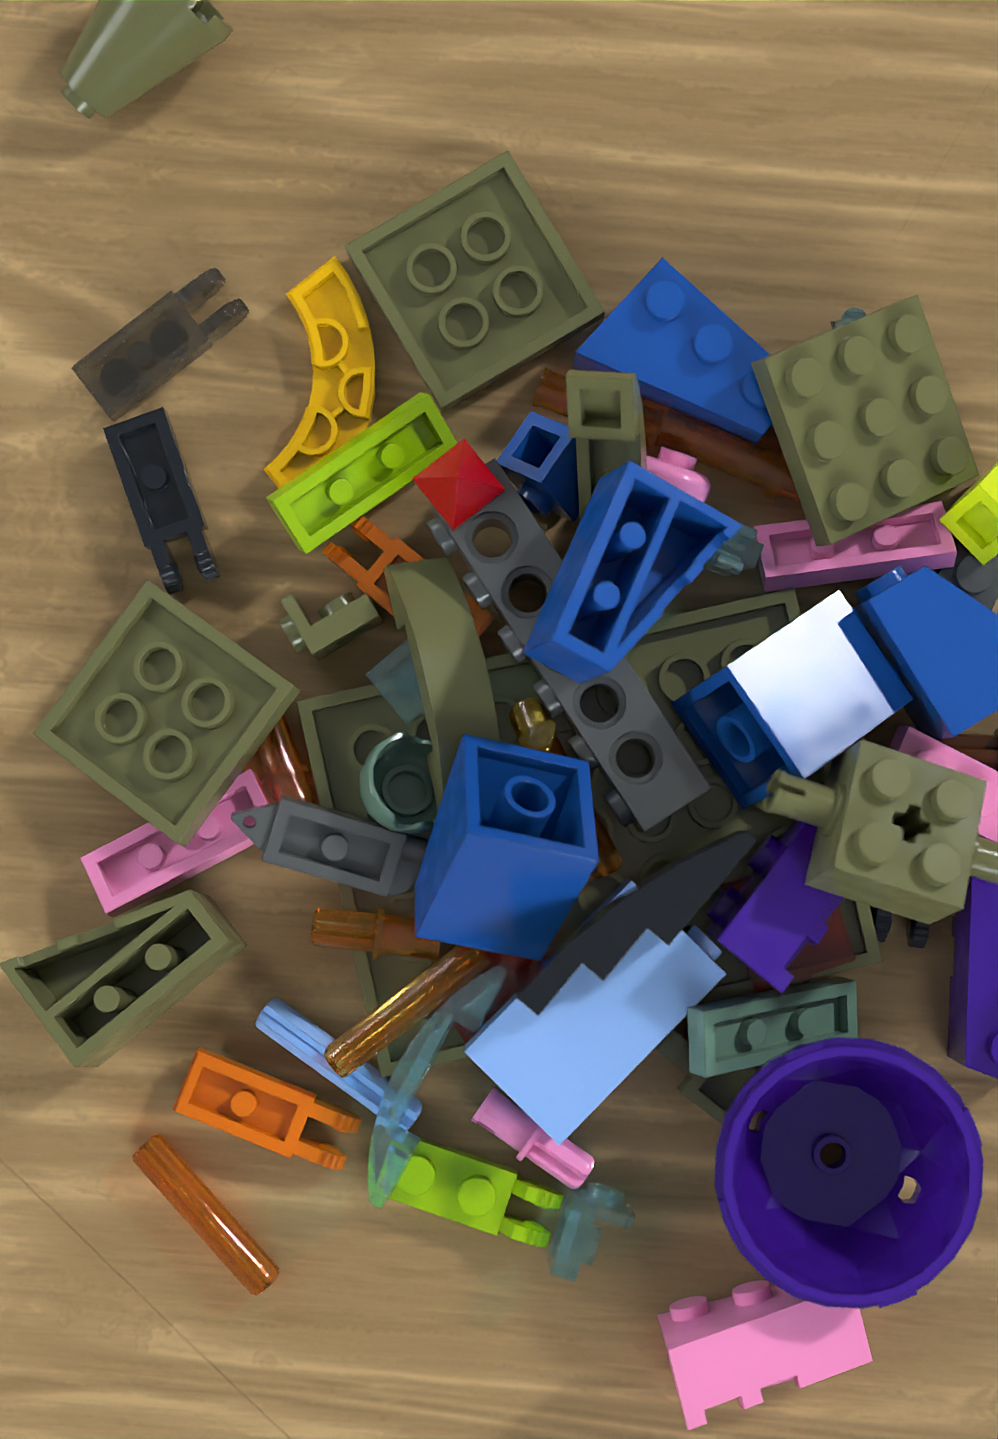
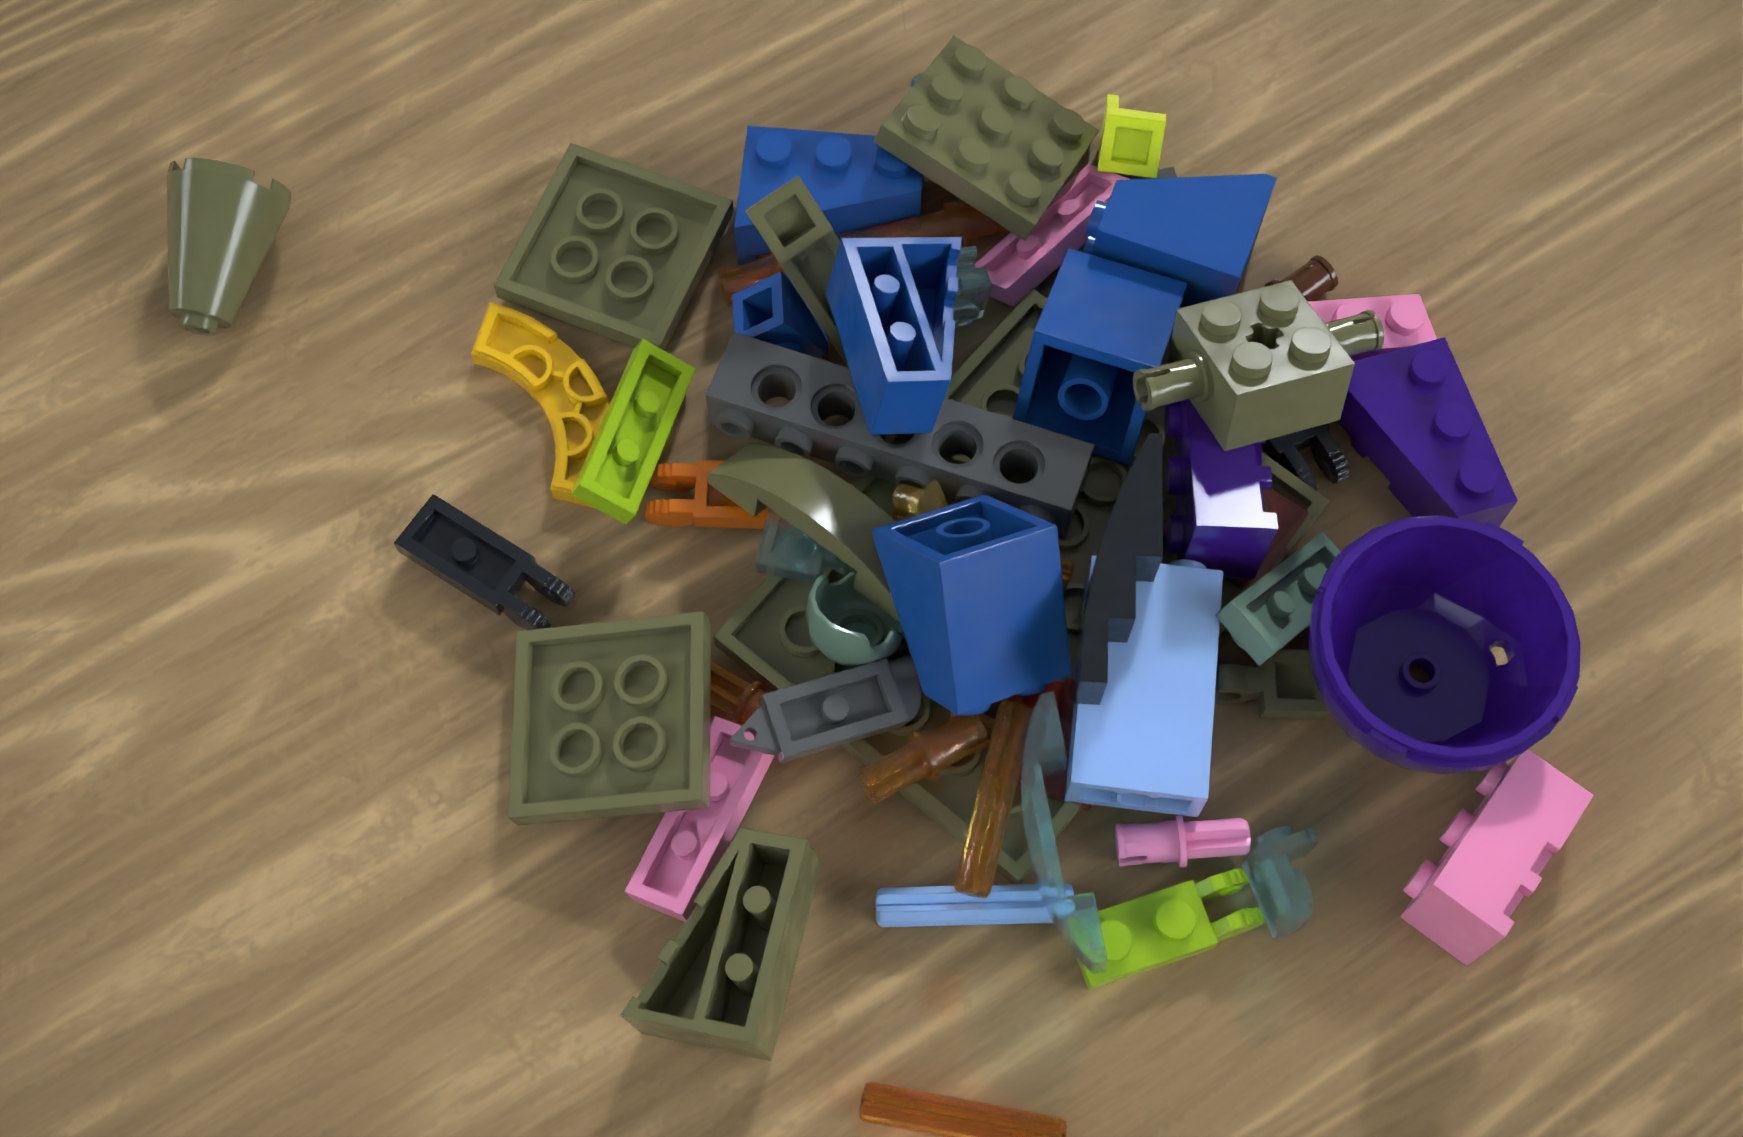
camera: 40 degrees left, 20 degrees down
clear smoke hinge [72,268,250,422] -> none
orange hinge [172,1047,362,1171] -> none
olive bracket [279,592,384,660] -> none
red slope [412,438,505,531] -> none

